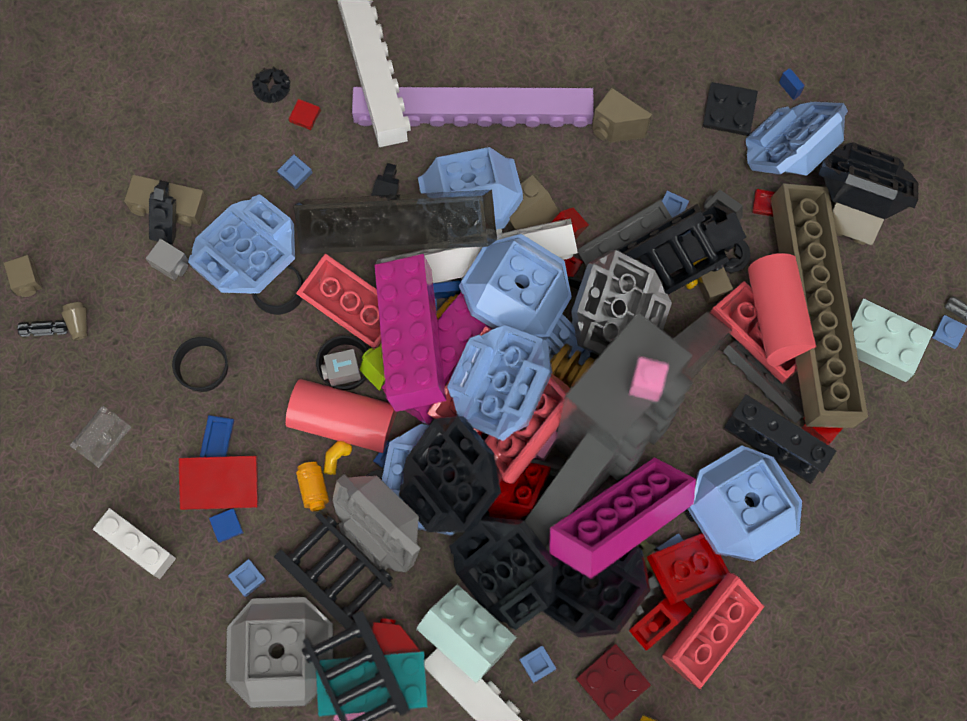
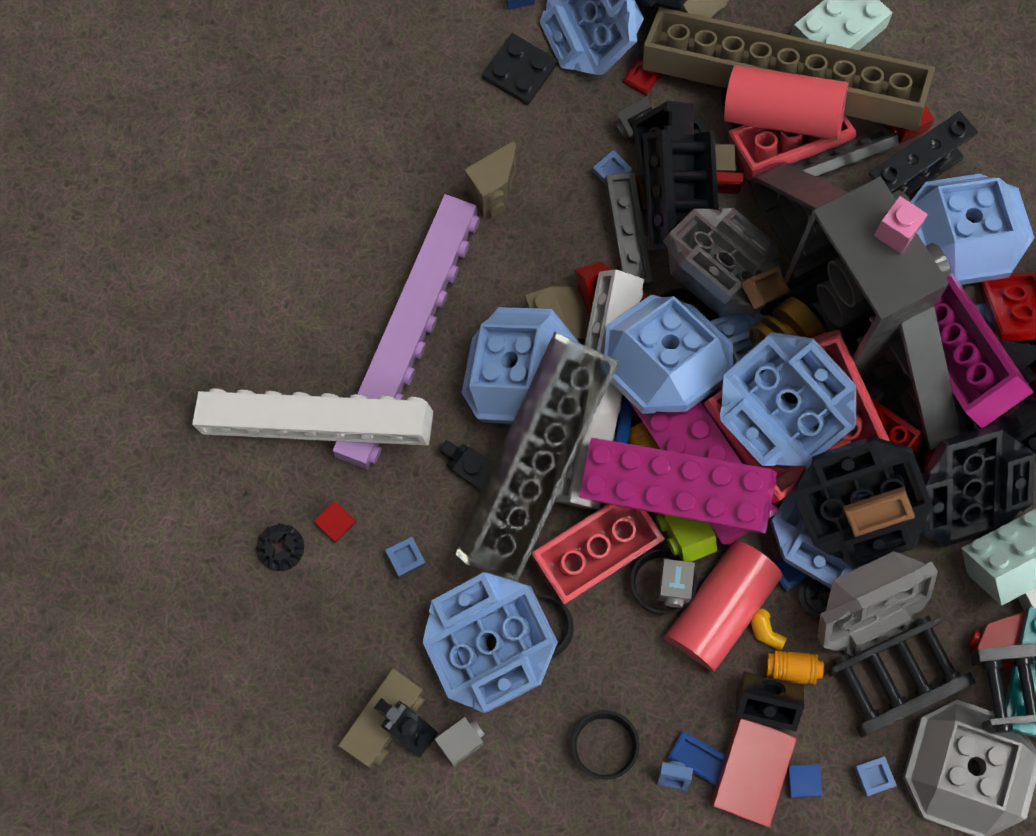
camera: 70 degrees left, 0 degrees up
none -> medium blue plate [657,761,693,791]
none -> red tile [717,172,743,194]
none -> black brick [736,671,805,731]
none -> medium nougat tile [741,266,790,310]
none -> medium nougat tile [844,487,915,537]

